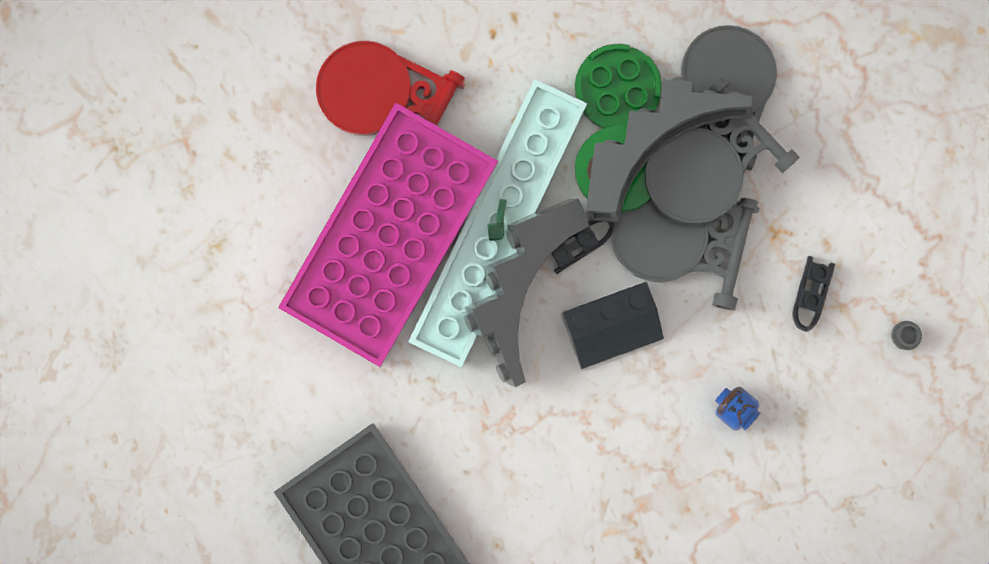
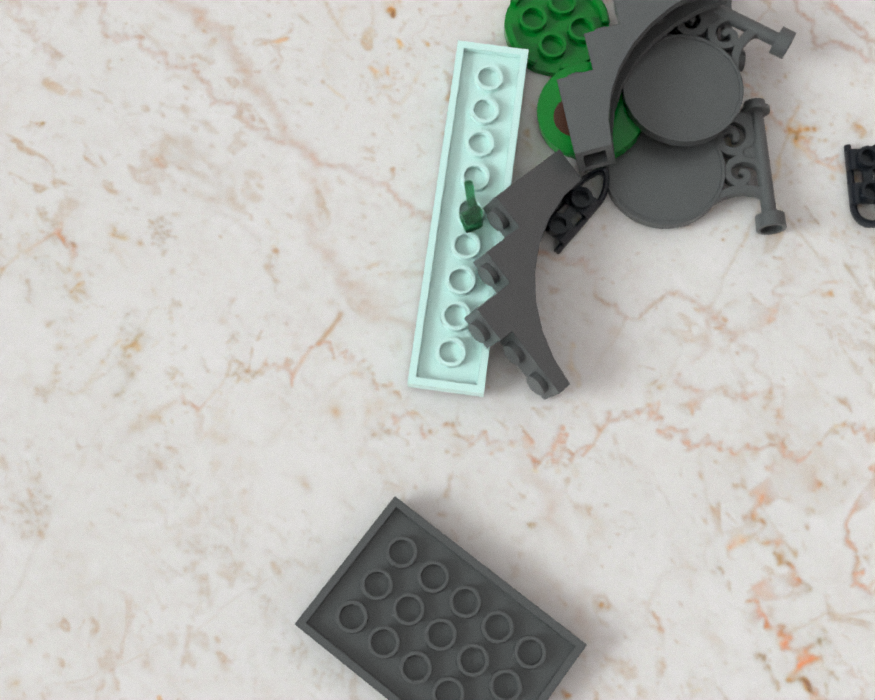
camera: 20 degrees left, 10 degrees down
dark pink plate [278,102,499,367] -> none
red piece [316,41,465,136] -> none
black slope [561,281,664,369] -> none
blue head [715,387,761,431] -> none

